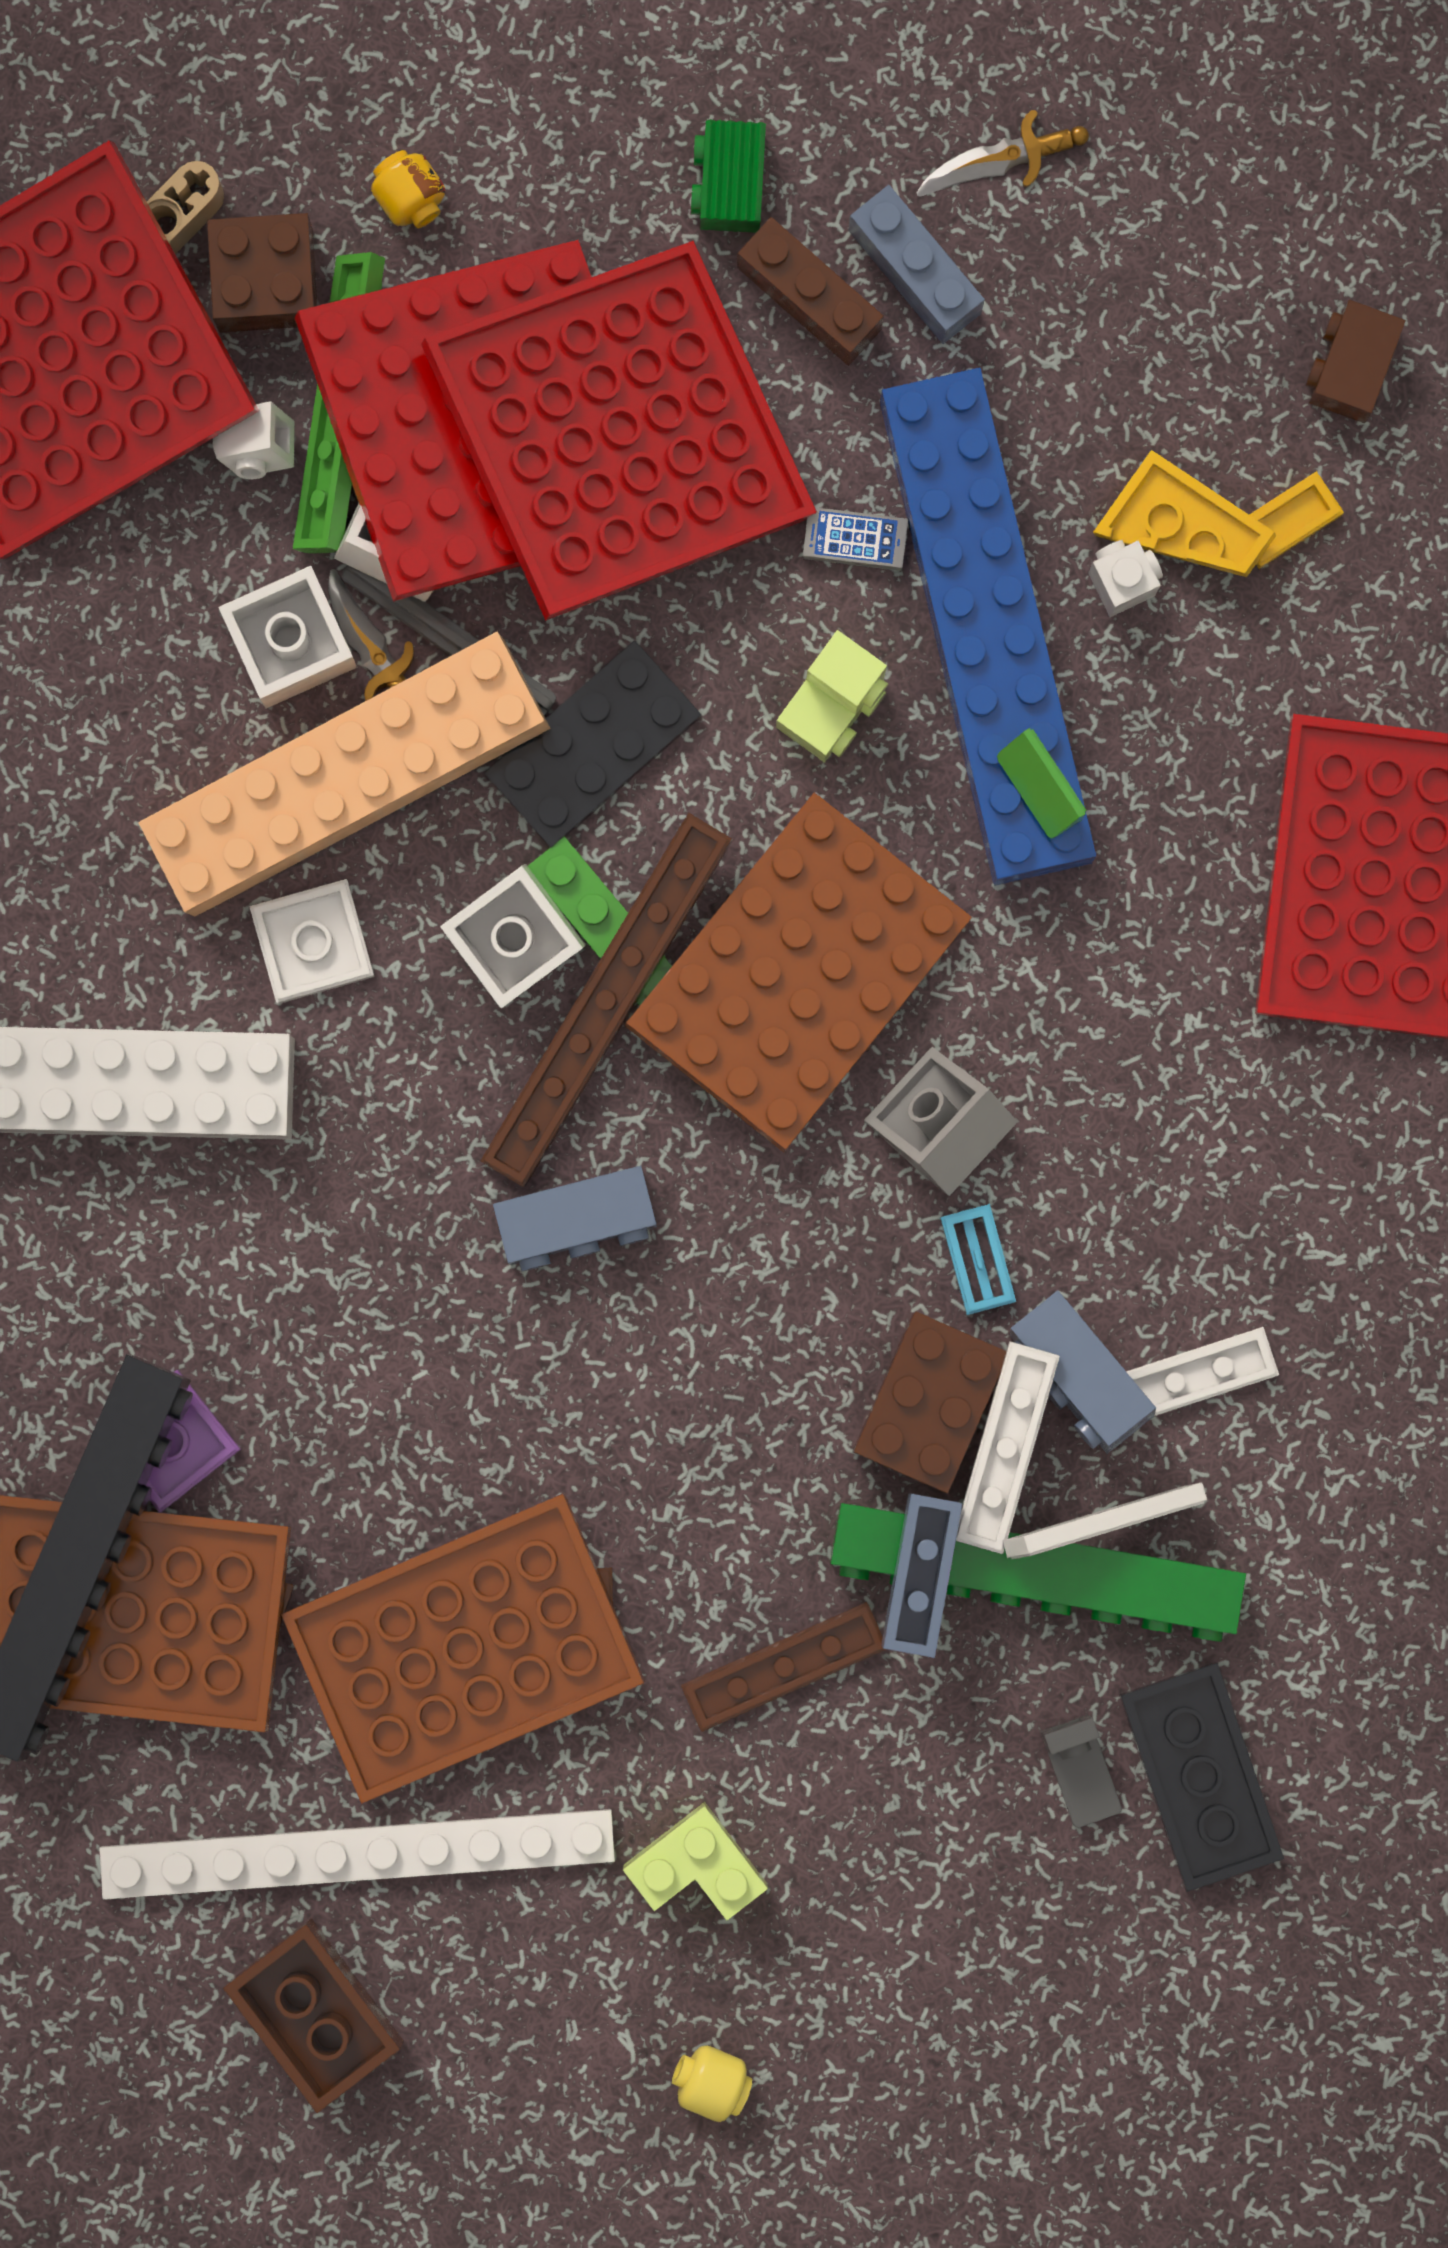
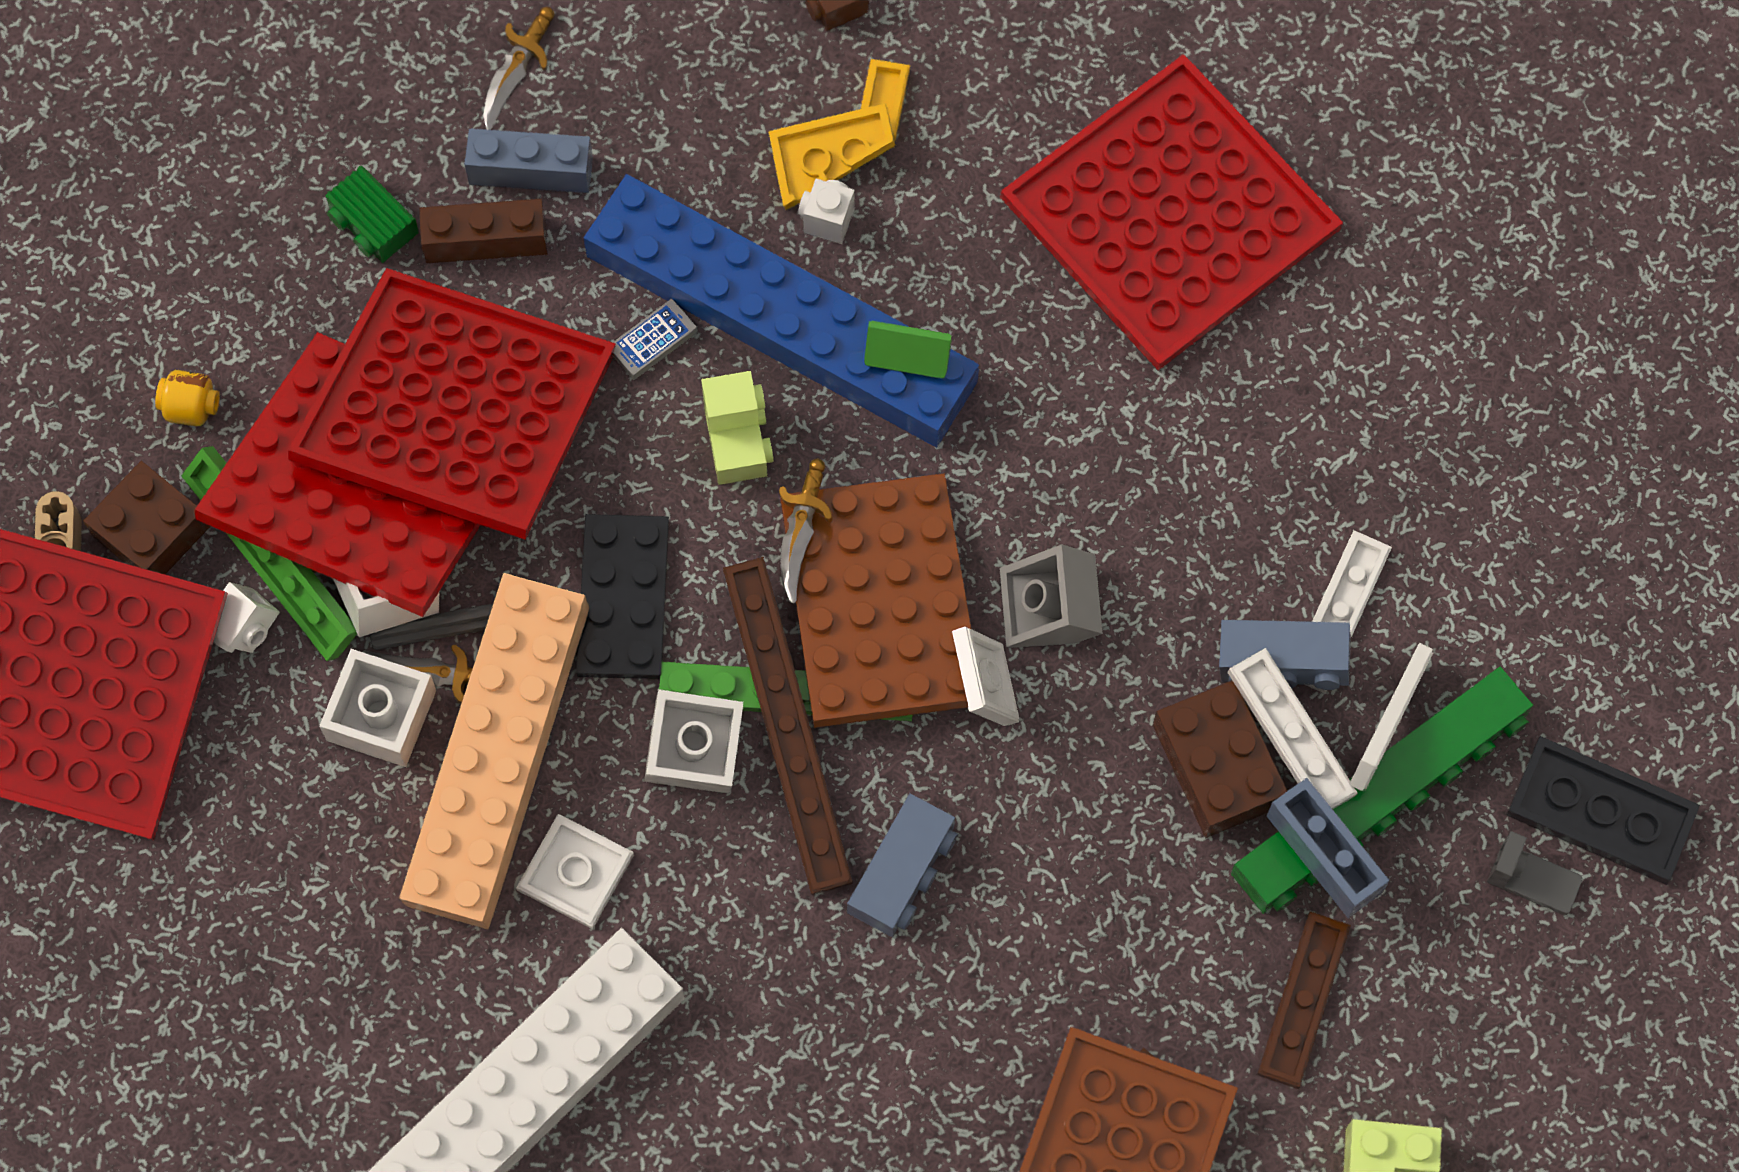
camera: 45 degrees left, 15 degrees down
medium azure tile [940,1204,1016,1315] -> none
none -> piece [779,458,833,604]
none -> white tile [952,627,1019,726]

